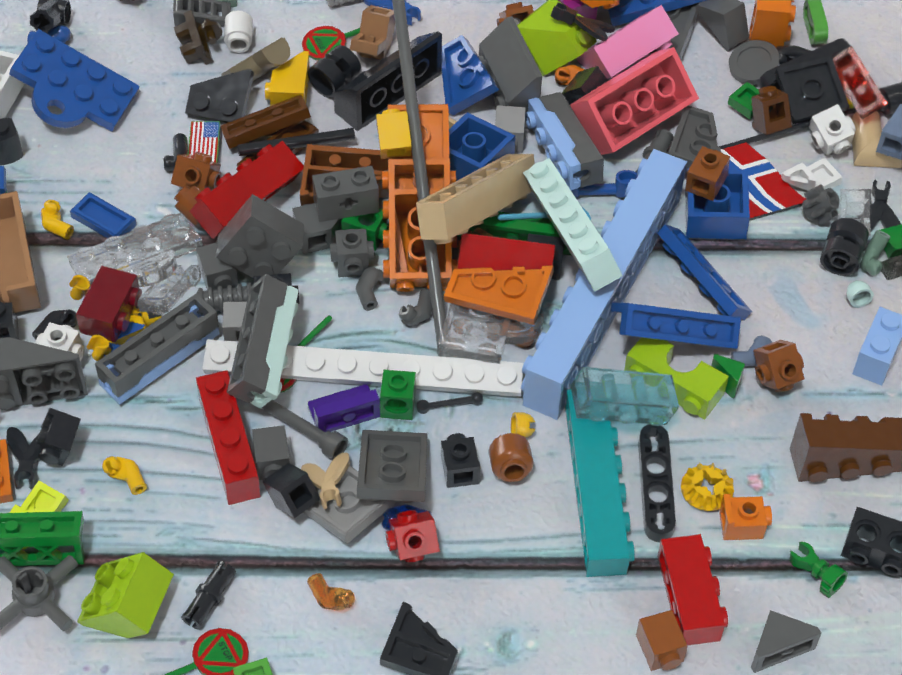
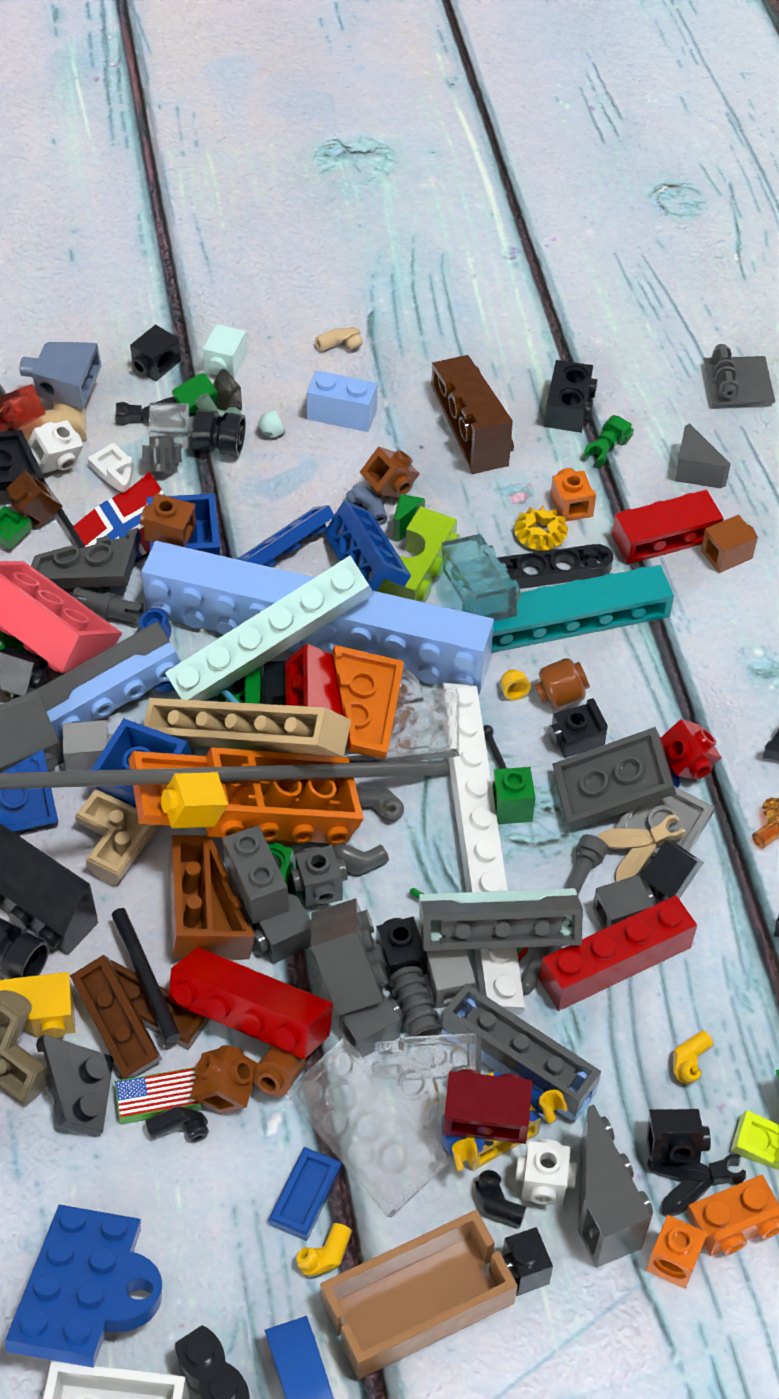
camera: 100 degrees left, 0 degrees up
dark purple panel [308,384,380,432] -> none

